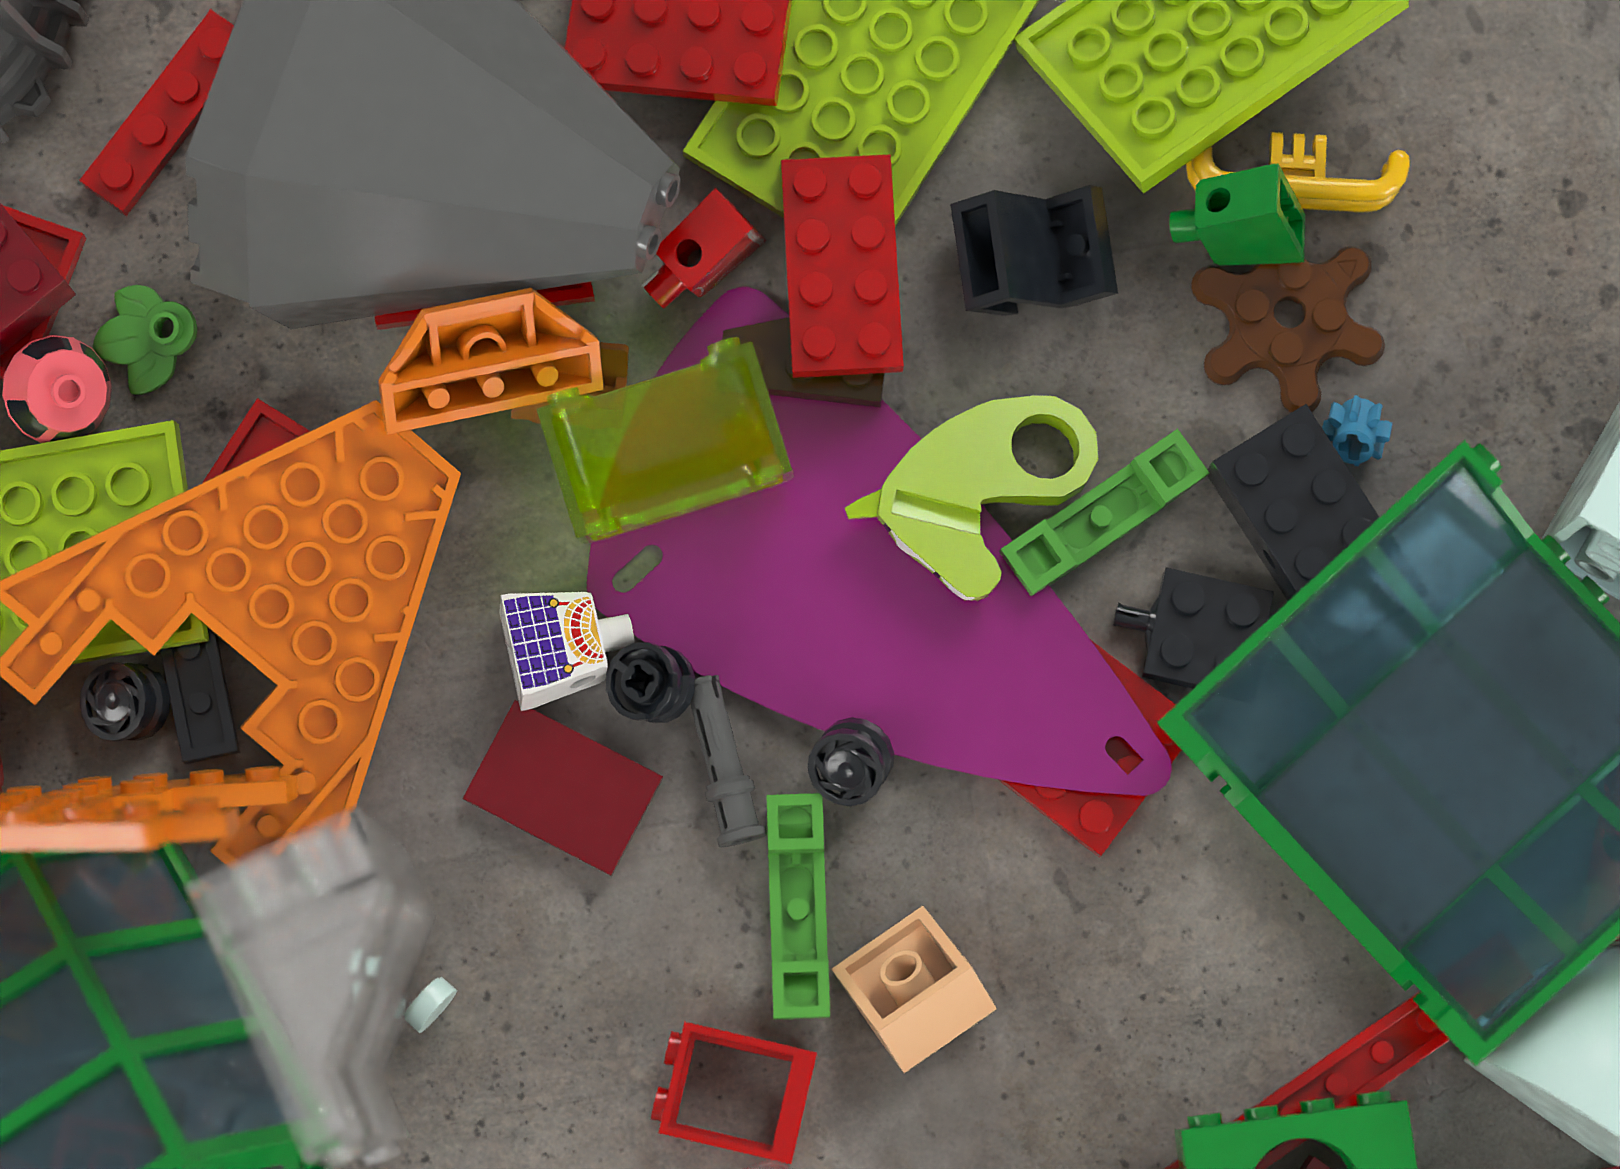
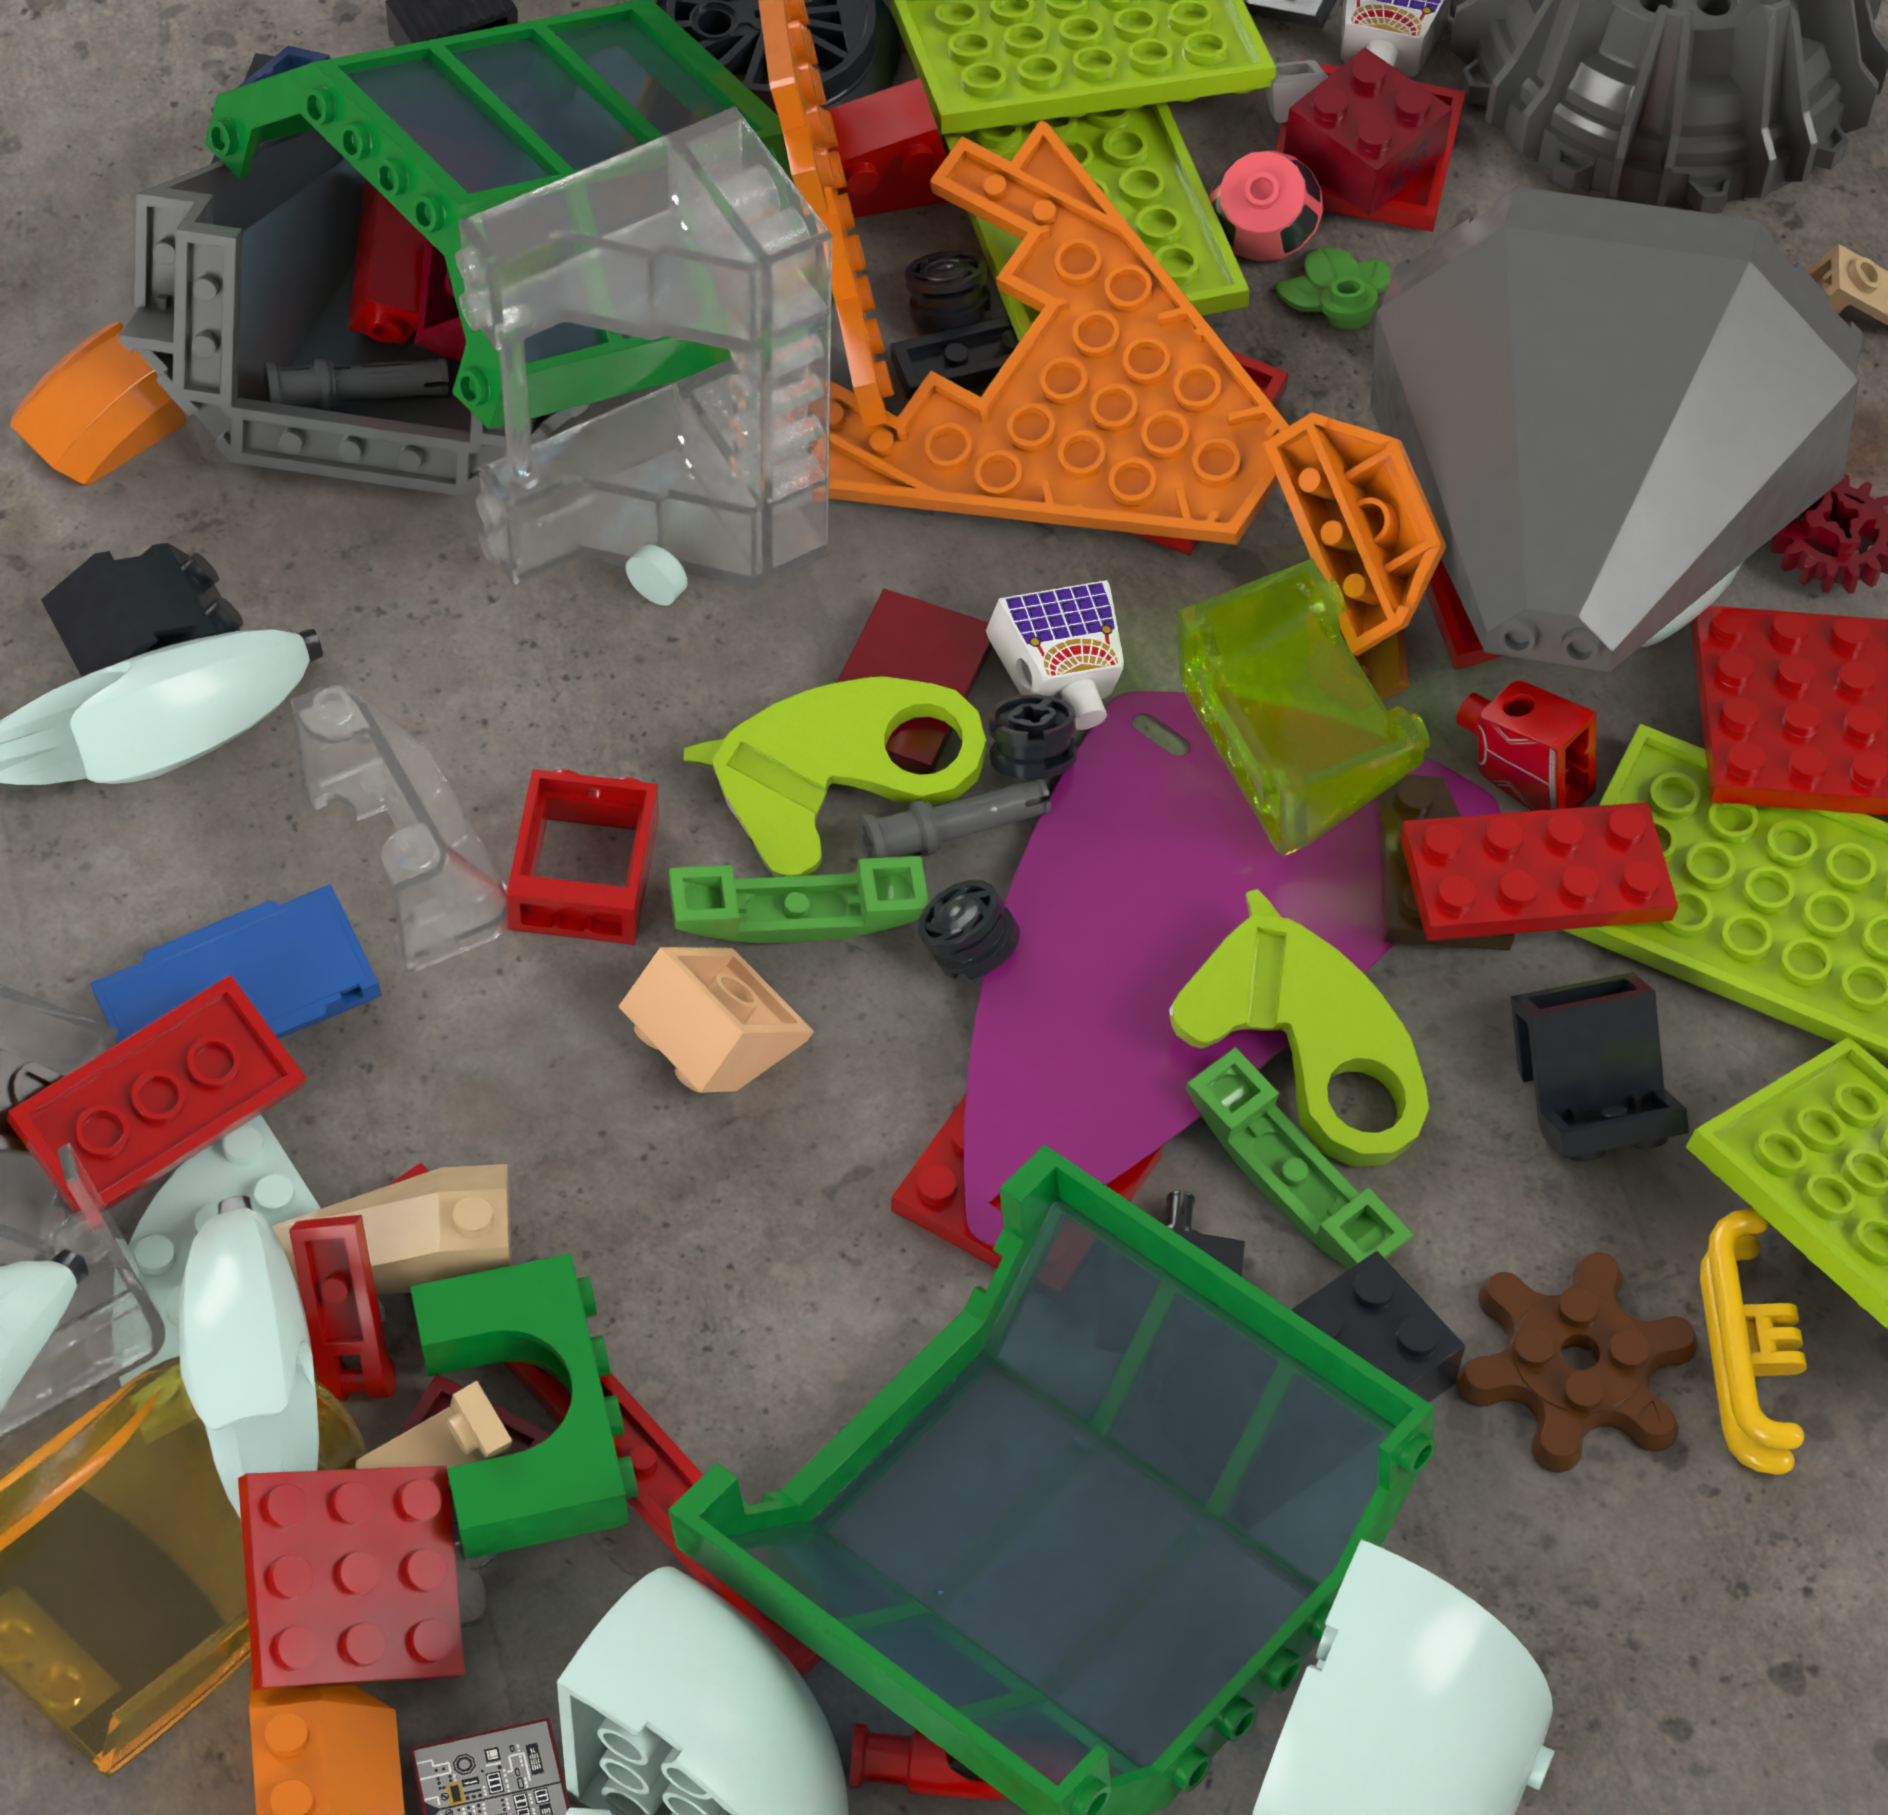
camera: 85 degrees right, 25 degrees down
green torso [1169,163,1305,265] -> none
dark azure gear [1322,395,1392,466] -> none
none -> lime animal [684,677,987,877]

